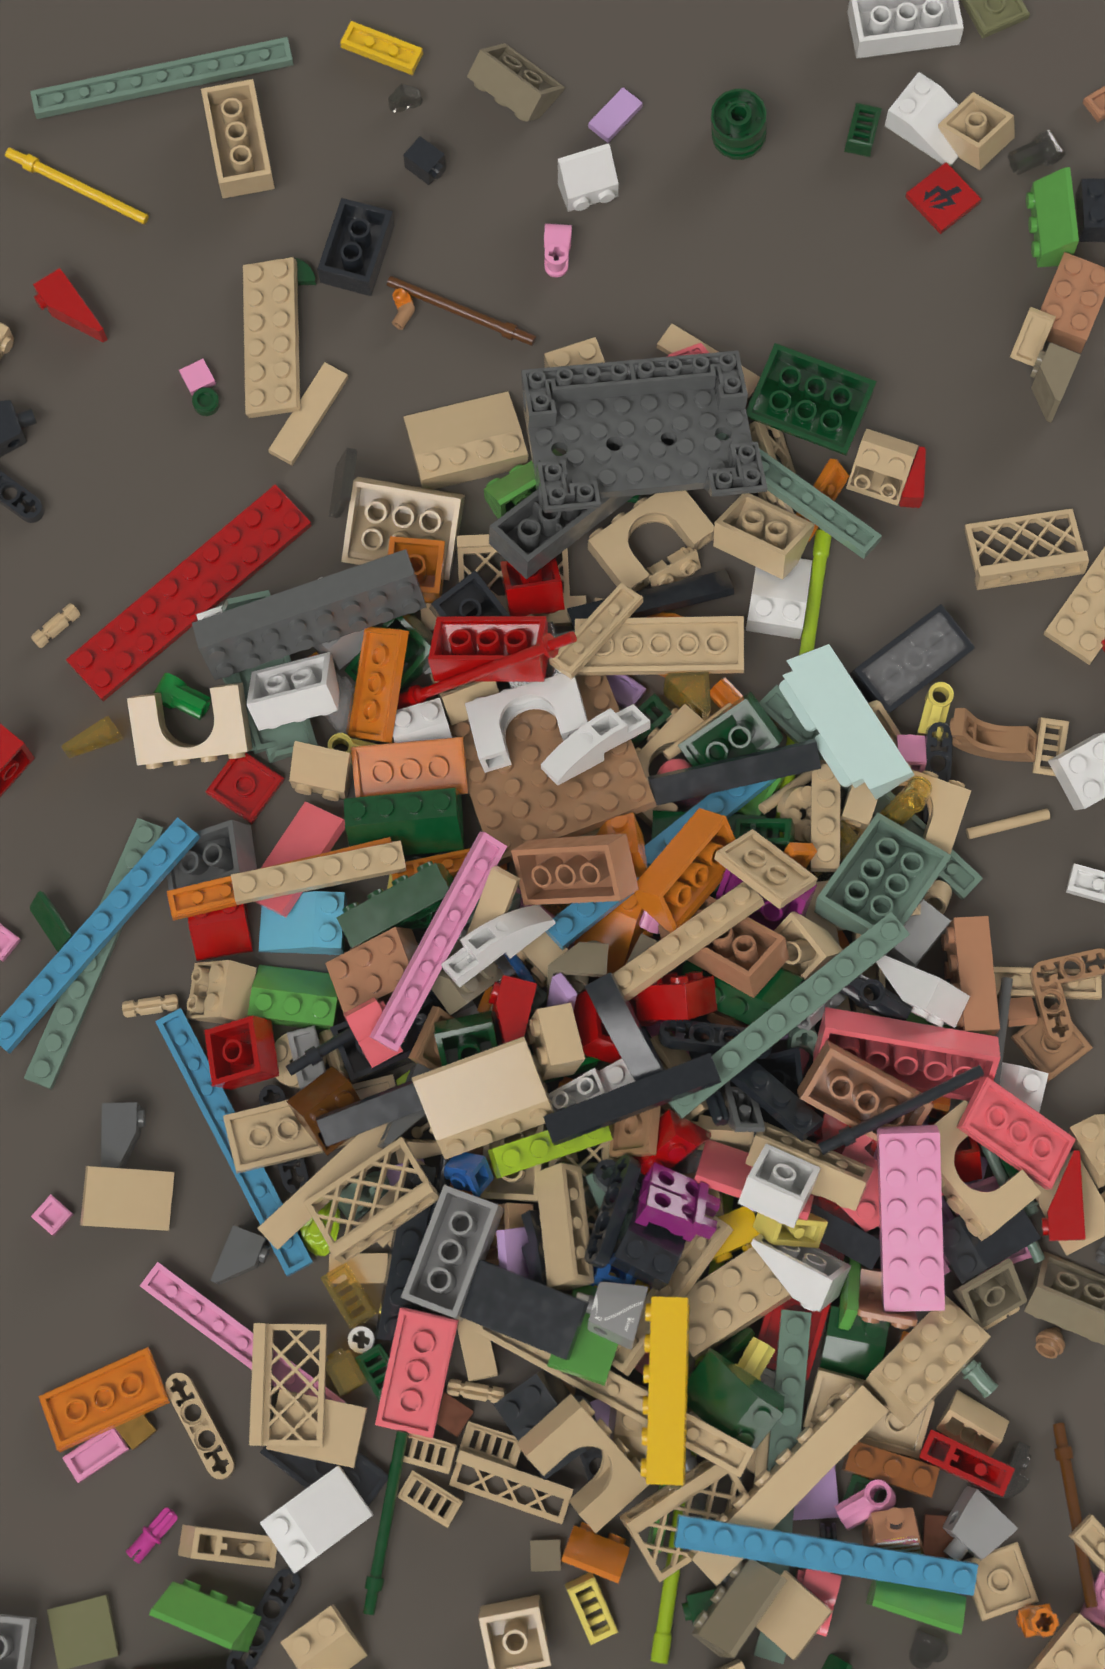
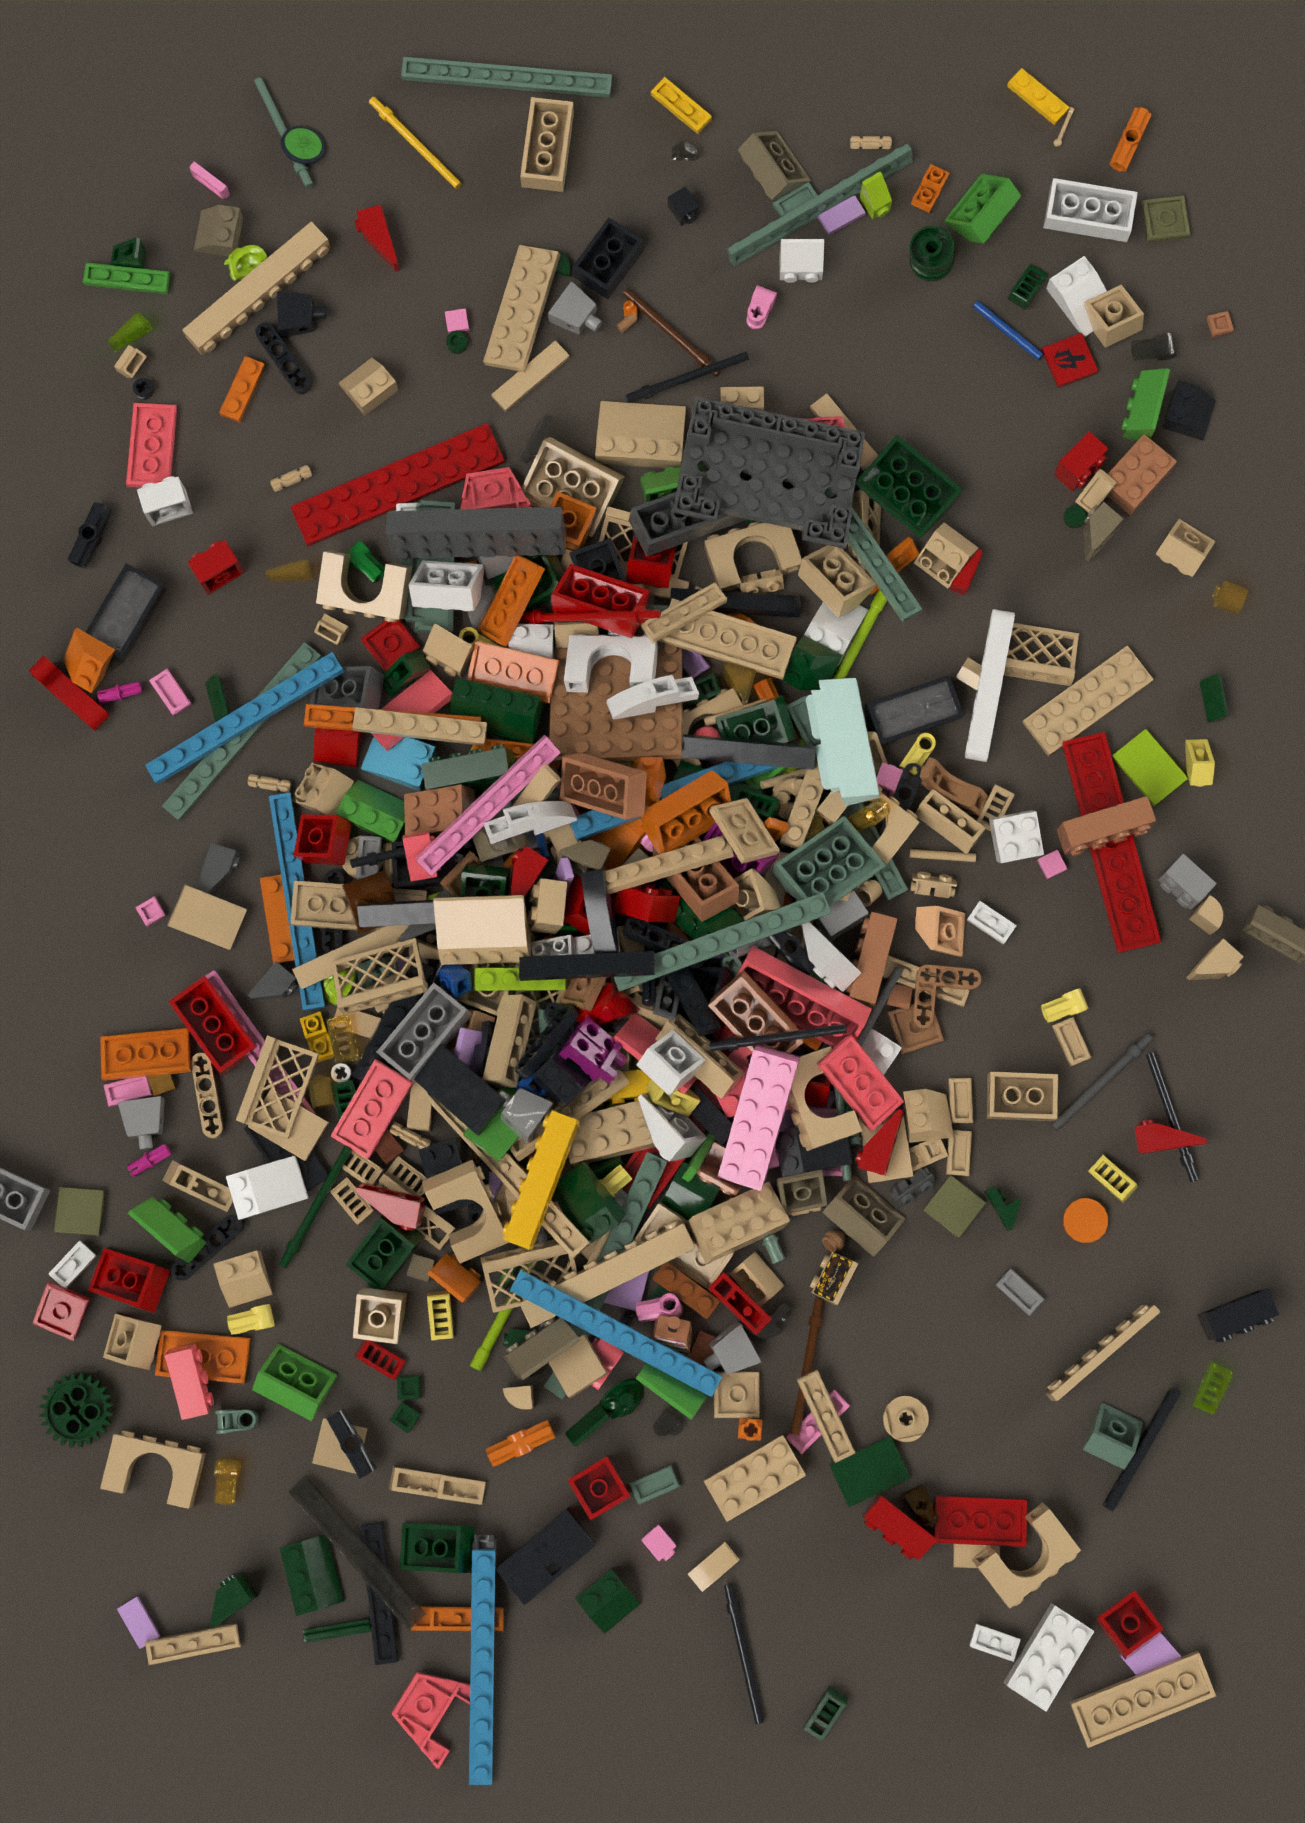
camera: 20 degrees right, 5 degrees up
none -> light grey torso [118,1096,165,1150]
none -> red slope [168,975,256,1076]
none -> orange plate [260,874,295,964]
none -> yellow slope [300,1012,336,1063]
none -> tan piece [314,614,350,645]
none -> tan slope [338,358,398,416]
none -> dark green slope [346,1215,425,1290]
none -> slope [355,1183,427,1230]
none -> dark green slope [383,650,431,696]
none -> coral wing [460,467,532,509]
none -> light grey torso [548,282,602,334]
none -> dark green hat [600,1378,644,1419]
none -> black bar [626,351,749,403]
none -> sand green plate [727,144,913,267]
none -> sand green tile [773,181,818,218]
none -> dark green slope [781,635,842,691]
none -> slope [809,1252,858,1305]
none -> tan axle [850,136,892,149]
none -> lime slope [859,171,892,220]
none -> tan hinge [910,871,957,899]
none -> orange slope [911,164,950,213]
none -> tan brick [915,789,986,854]
none -> light nougat slope [915,906,965,957]
none -> bright green slope [944,174,1021,244]
none -> tan piece [956,658,982,690]
none -> white beam [965,609,1015,762]
none -> blue bar [973,301,1043,360]
none -> red brick [1054,431,1108,492]
none -> dark green tile [1063,505,1086,528]

